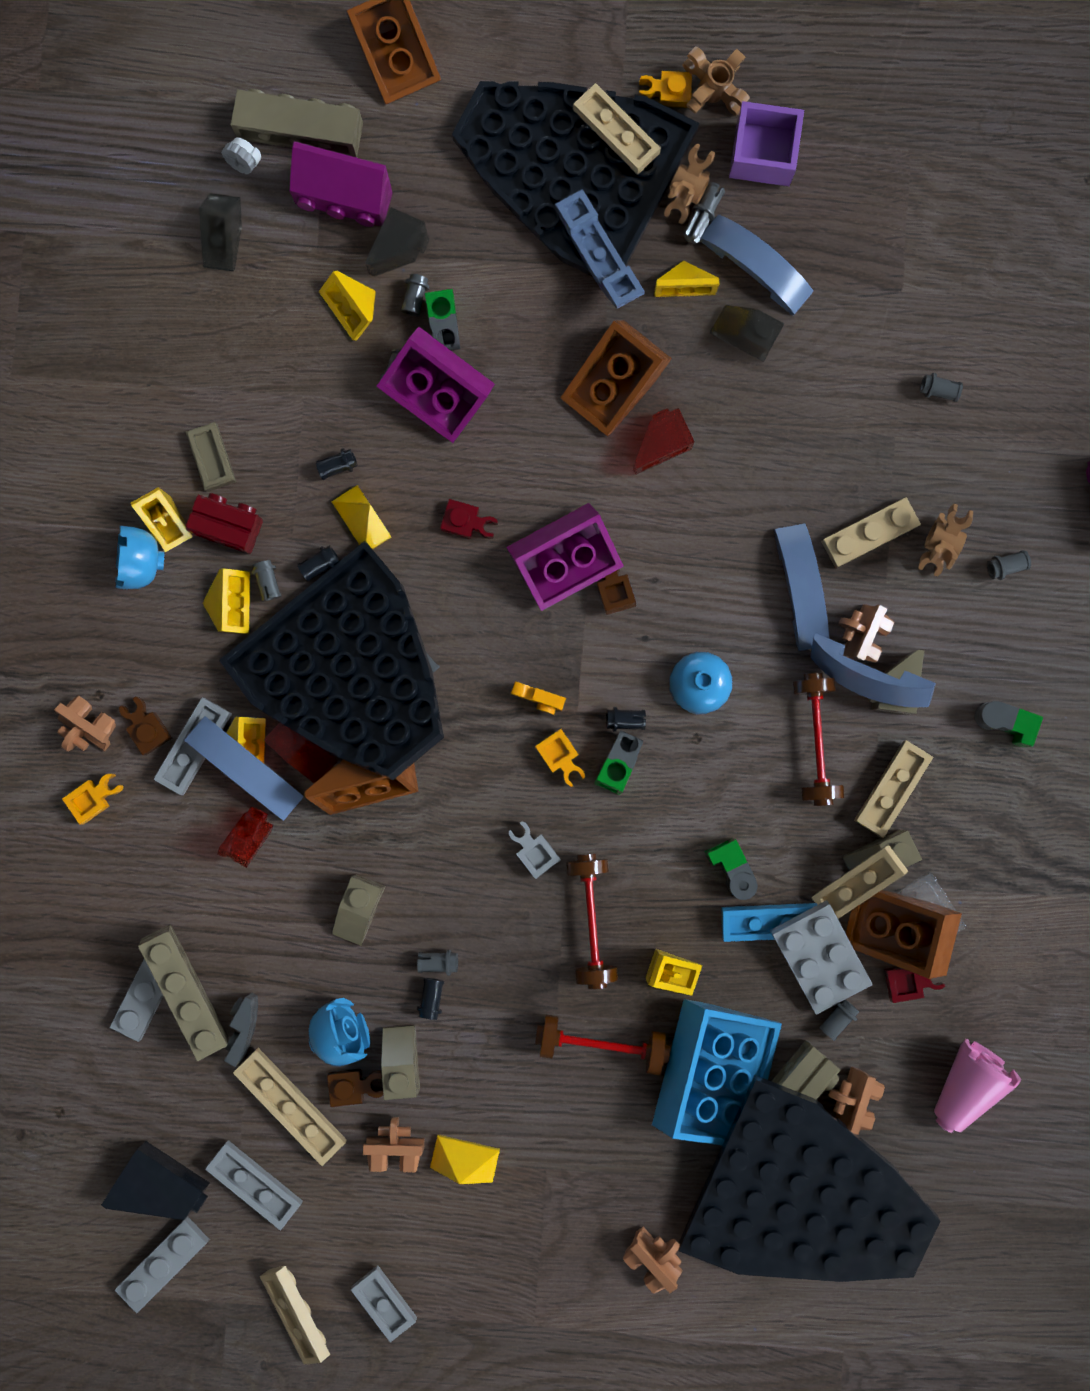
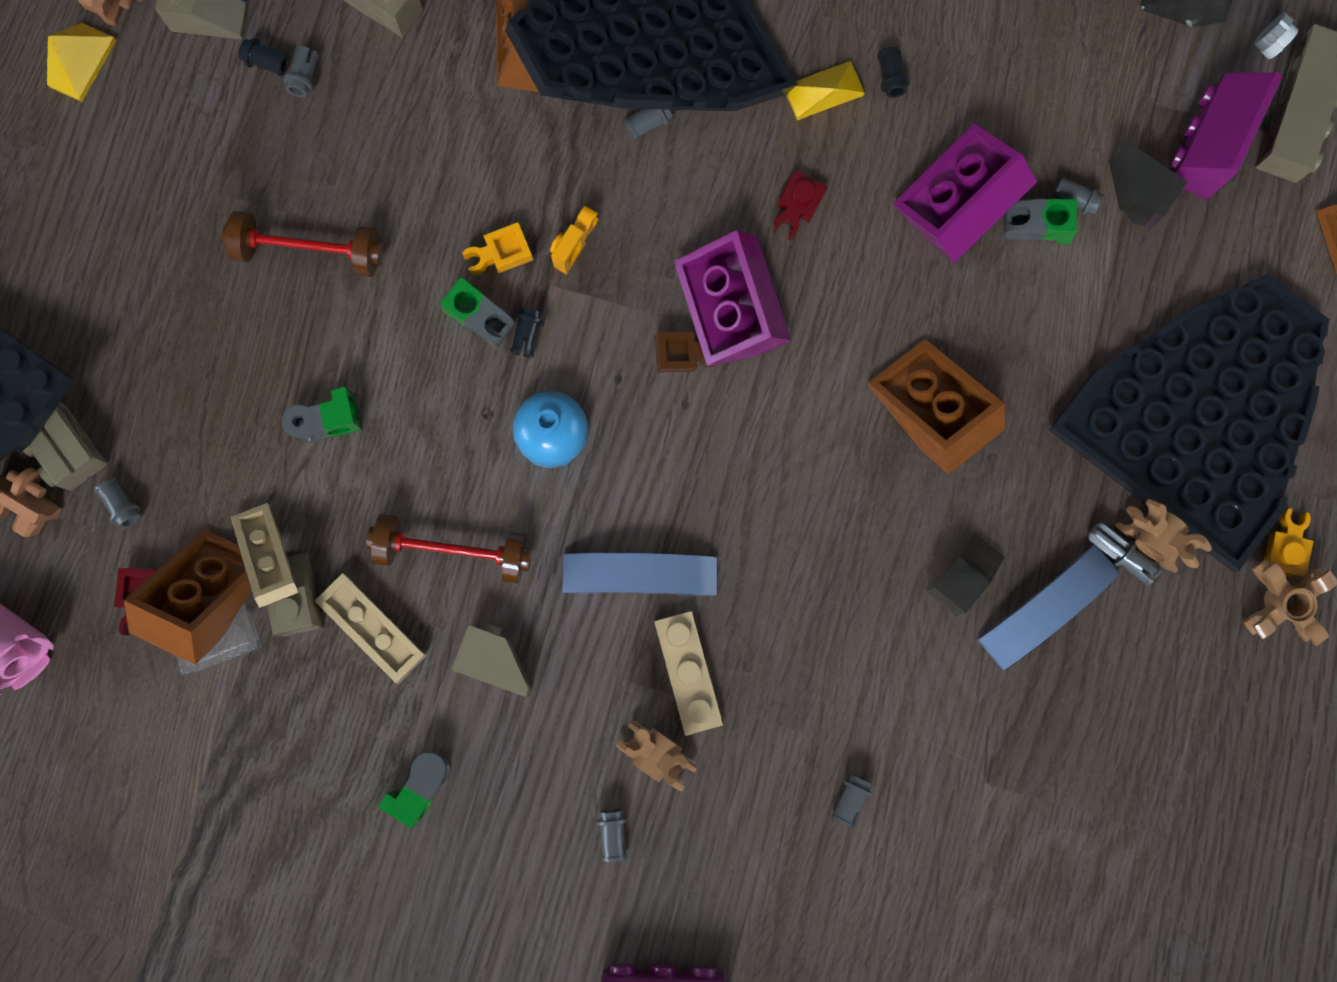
camera: 95 degrees right, 5 degrees down
black pin [297,545,340,581] -> none
yellow slope [319,271,376,341] -> none
light grey plate [509,821,561,879] -> none
reddish brown axle [535,1015,670,1076] -> none
sand blue slope [555,189,645,309] -> none
tan plate [573,83,661,175] -> none
clear red slope [633,408,695,475] -> none
yellow slope [645,949,703,996] -> none
dark azure slope [652,999,782,1145] -> none
yellow slope [654,260,719,297] -> none
dark azure plate [721,903,818,942] -> none
medium lavender piece [729,101,804,187] -> none
light grey plate [770,900,873,1015] -> none
sand blue slope [811,633,936,708] -> none
nougat hips [838,604,894,663] -> none

